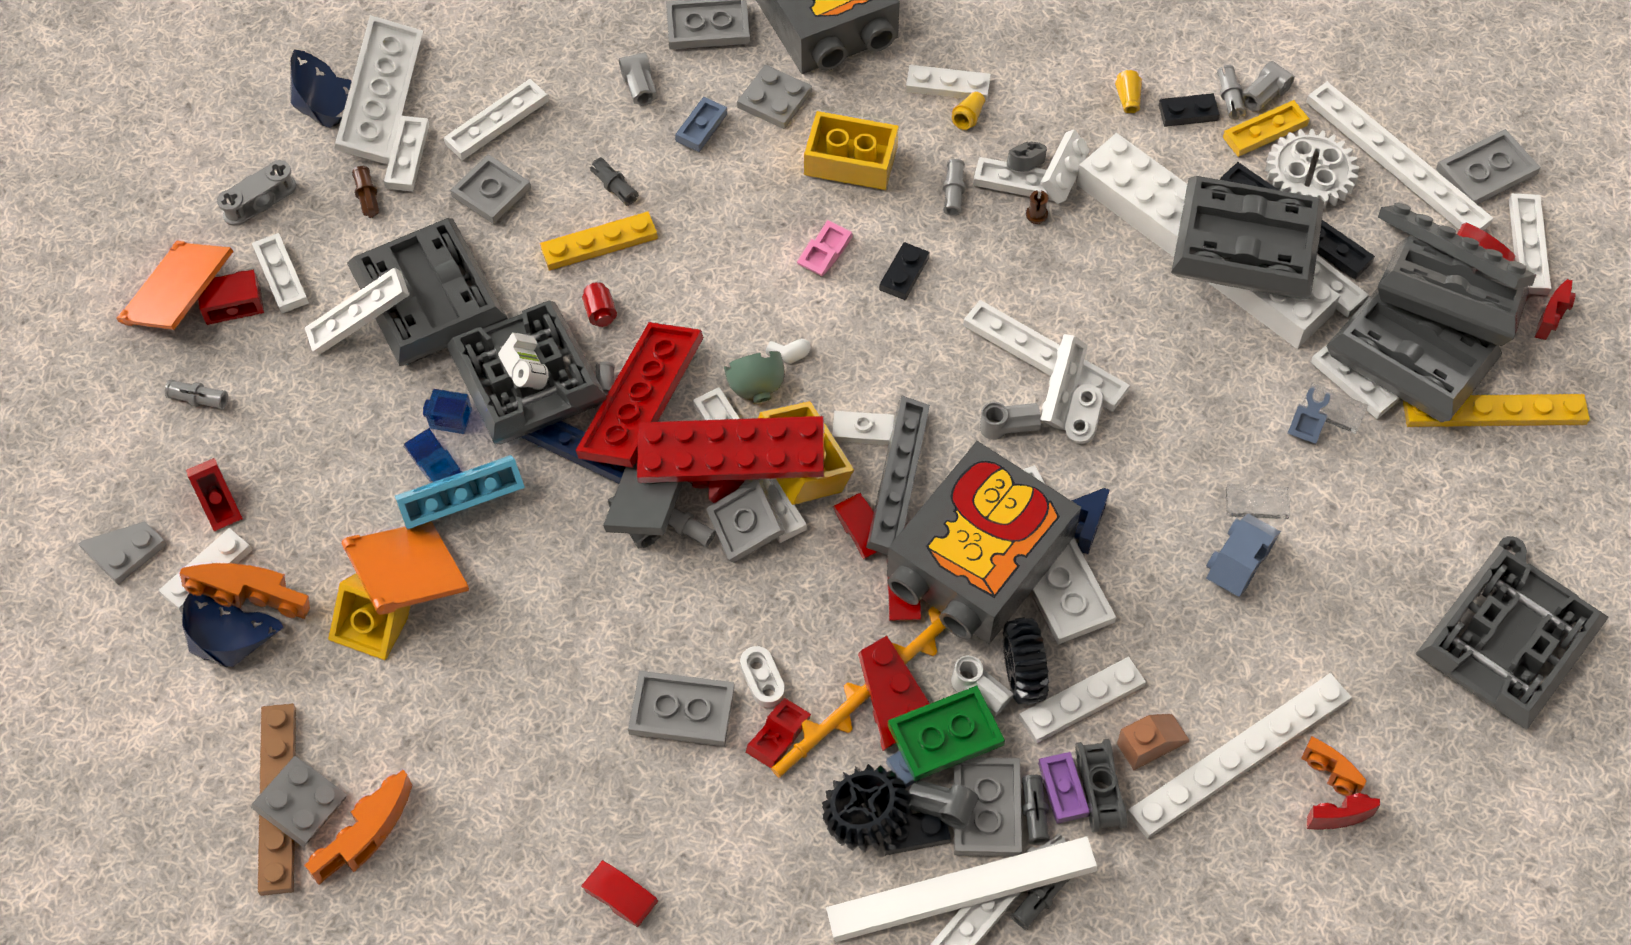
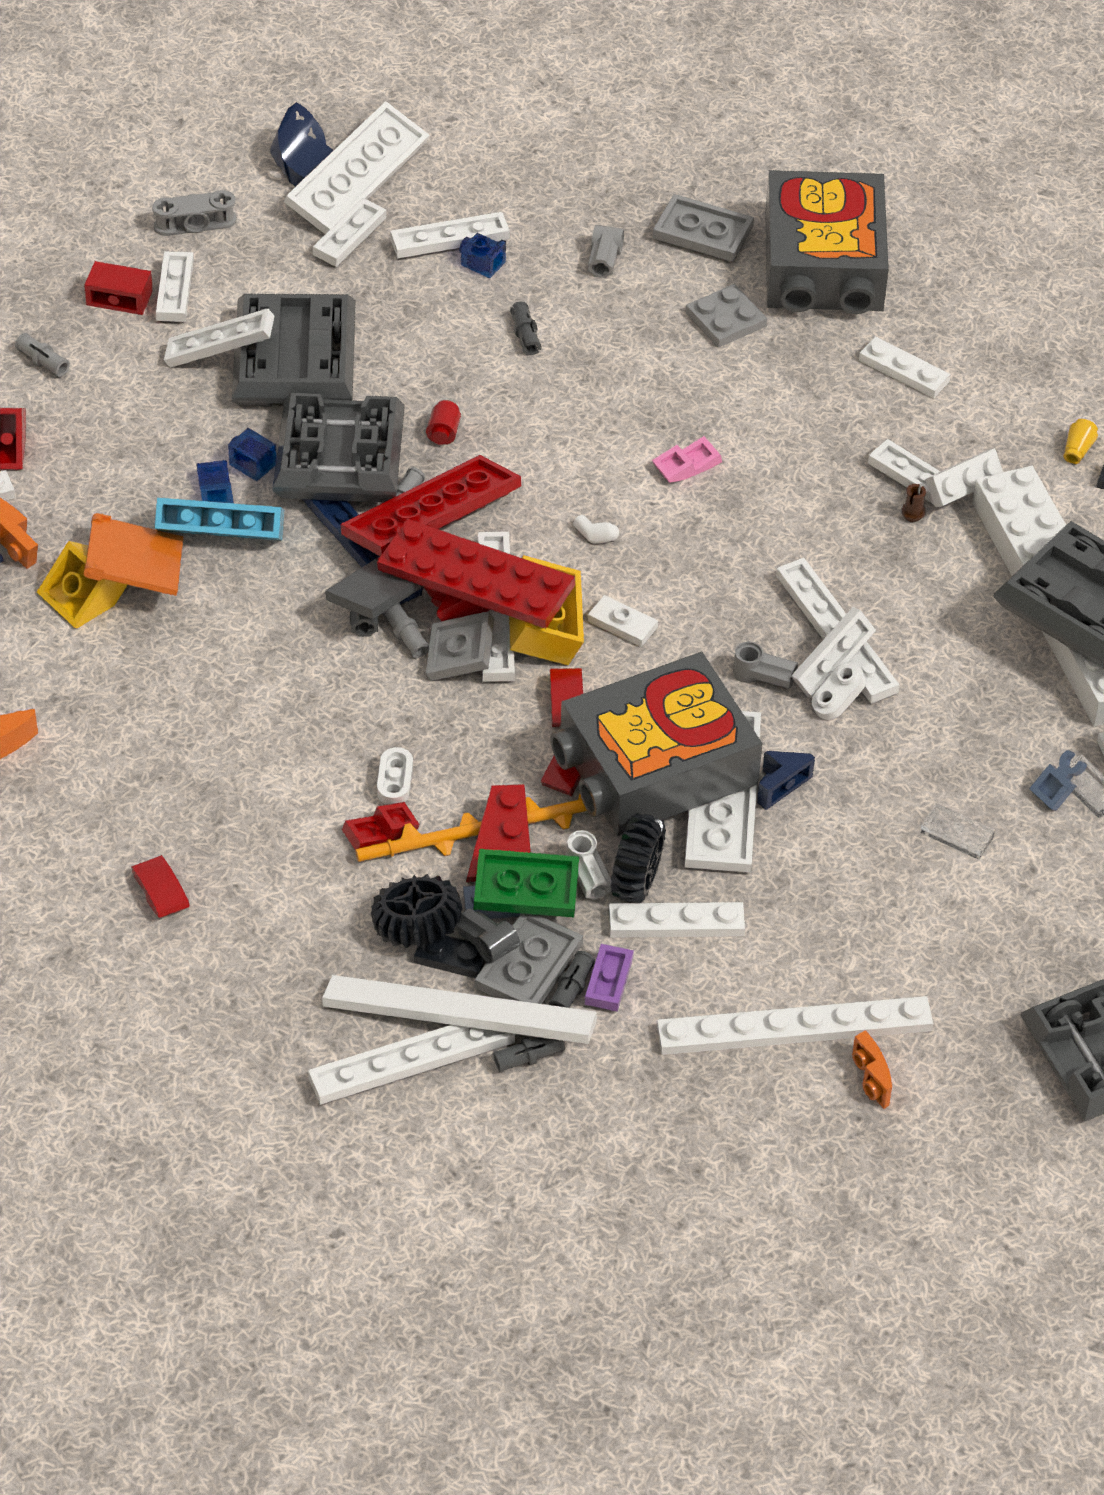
camera: 25 degrees right, 10 degrees down
piece [116,240,234,330] -> none
reddish brown axle [352,166,379,218] -> none
light grey plate [450,154,531,224] -> none
white leg [498,332,548,390] -> none
yellow plate [540,211,658,271] -> none
light grey plate [628,671,735,746] -> none
sand blue plate [675,97,728,152] -> none
sand green cylinder [724,351,785,403] -> none
yellow brick [804,111,899,190] -> none
dark grey plate [866,395,930,555] -> none
black plate [879,242,930,300] -> none
light grey pin [943,159,965,216] -> none
yellow cone [952,91,985,130] -> none
dark grey beam [1007,141,1047,172] -> none
dark grey piece [1075,739,1127,833] -> none
nougat slope [1117,714,1190,770] -> none
sand blue brick [1206,514,1281,597] -> none
red slope [1307,793,1380,830] -> none
none -> clear blue brick [459,233,506,278]

